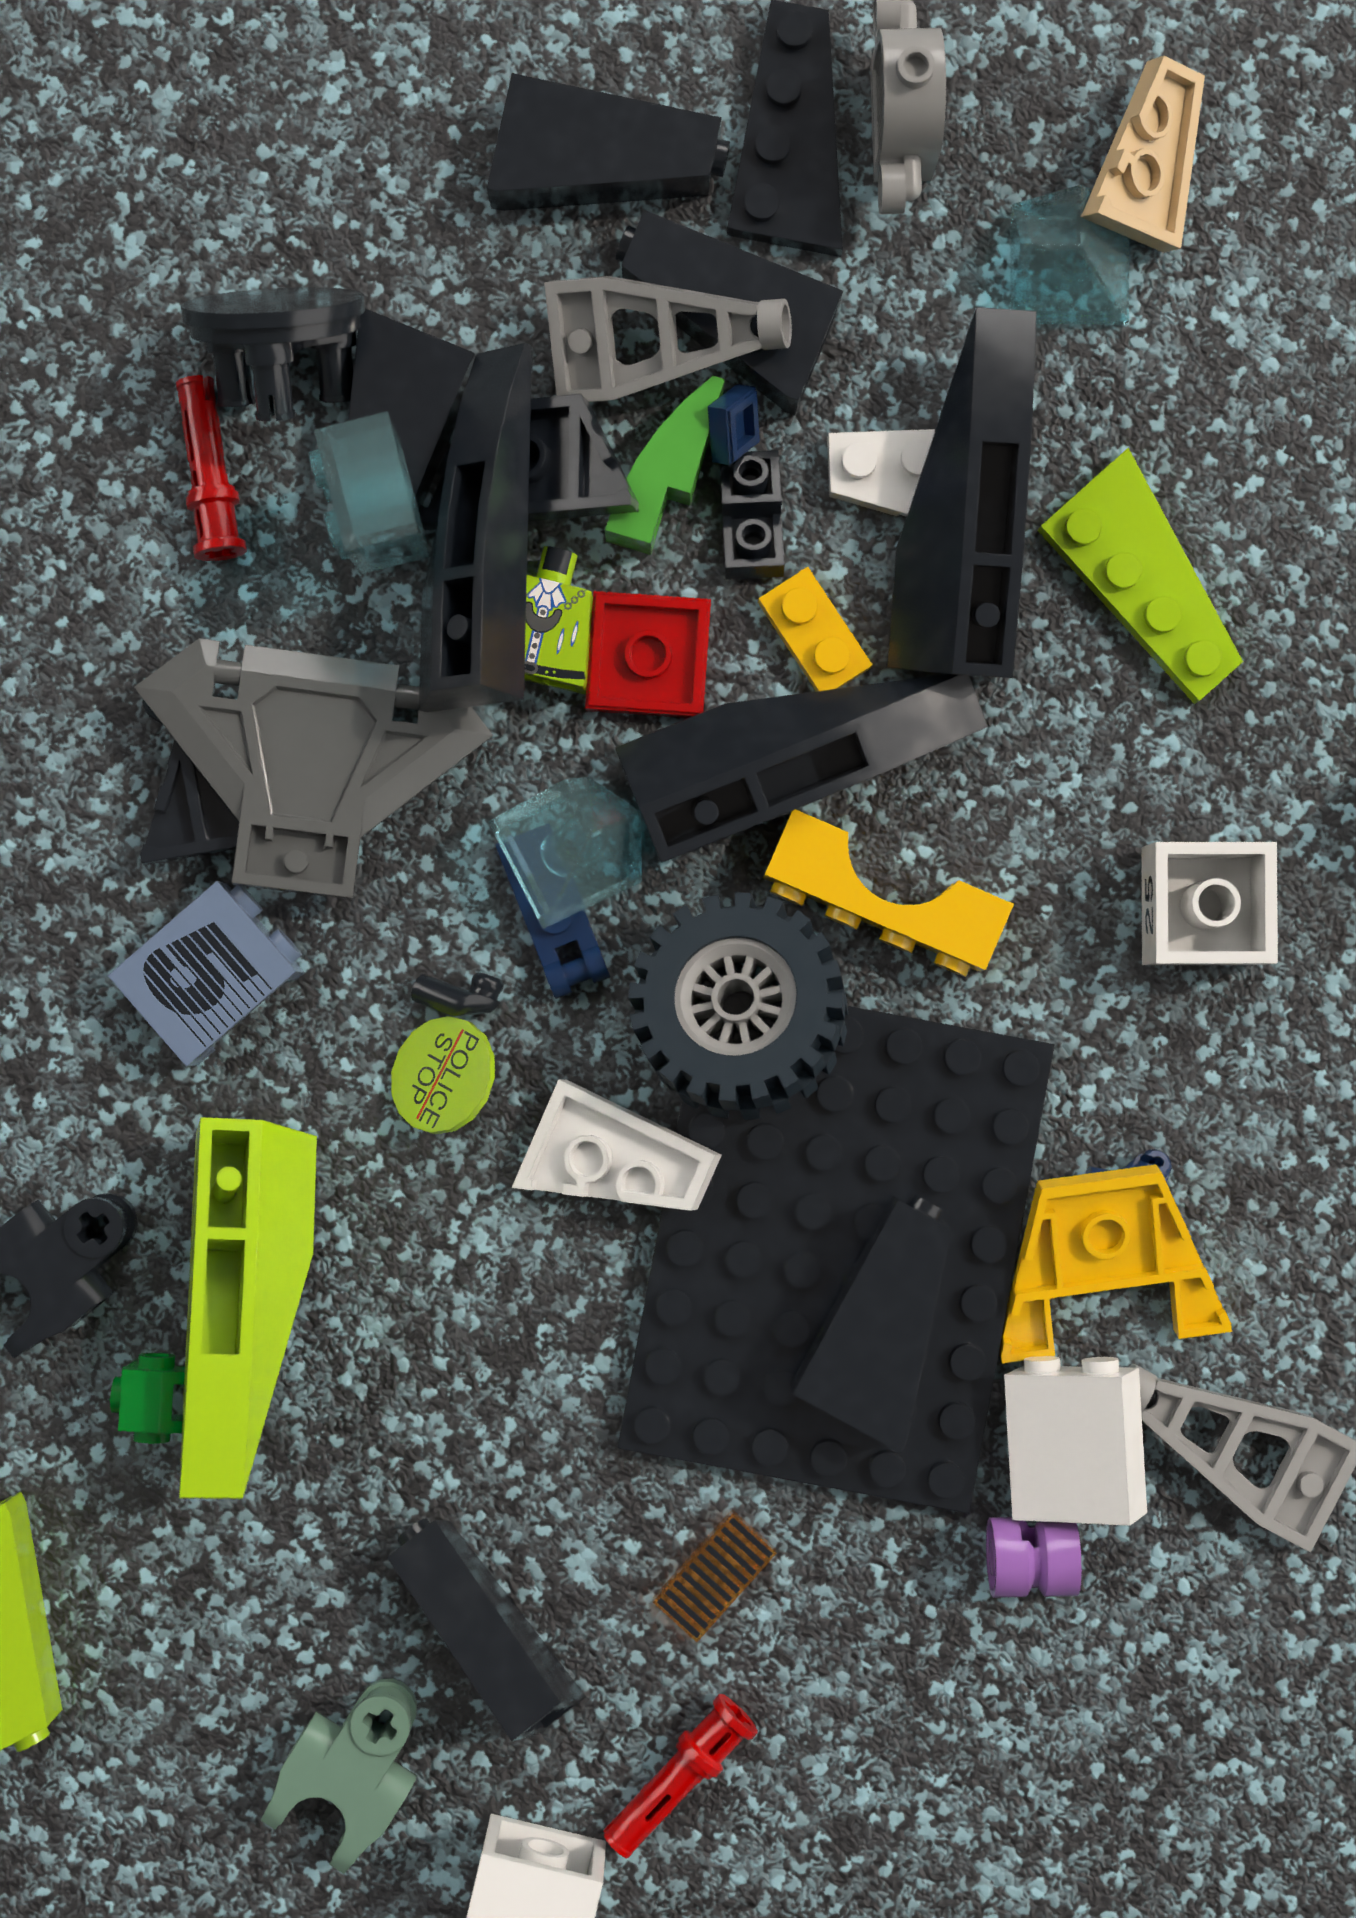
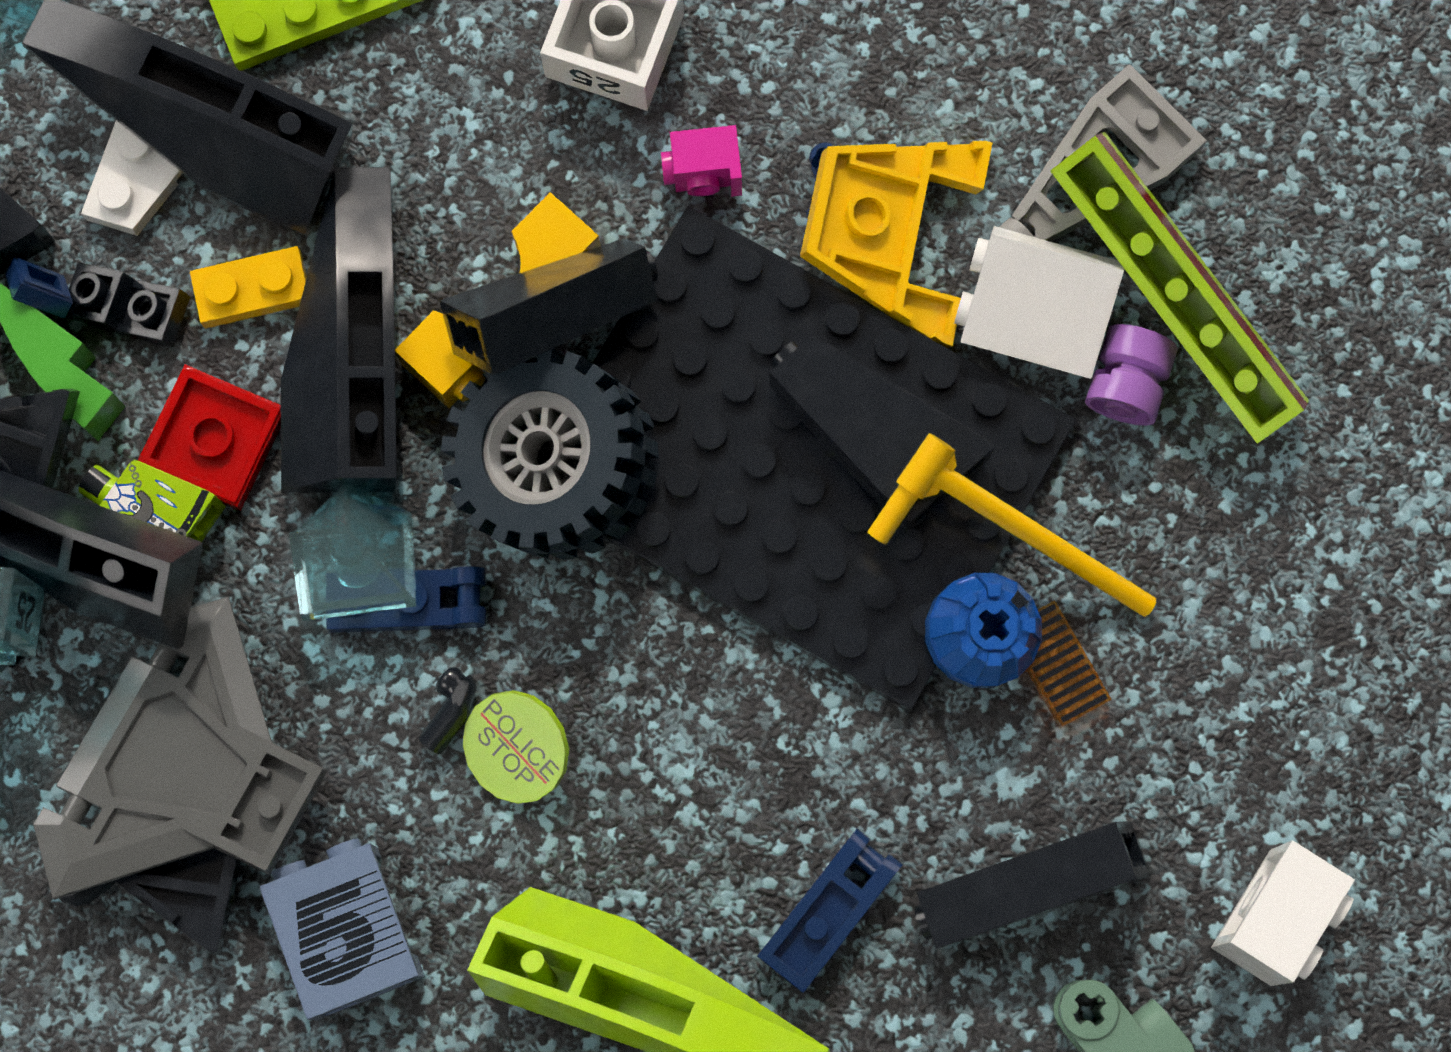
camera: 60 degrees left, 10 degrees down
white wing [512,1079,721,1211] -> none
red pin [603,1694,758,1859] -> none
none -> black slope [439,239,658,375]
none -> dark pink brick [661,125,742,197]
none -> dark blue plate [757,829,903,993]
none -> yellow bar [867,433,1156,617]
none -> blue piece [925,573,1042,688]
none -> lime brick [1050,132,1309,444]

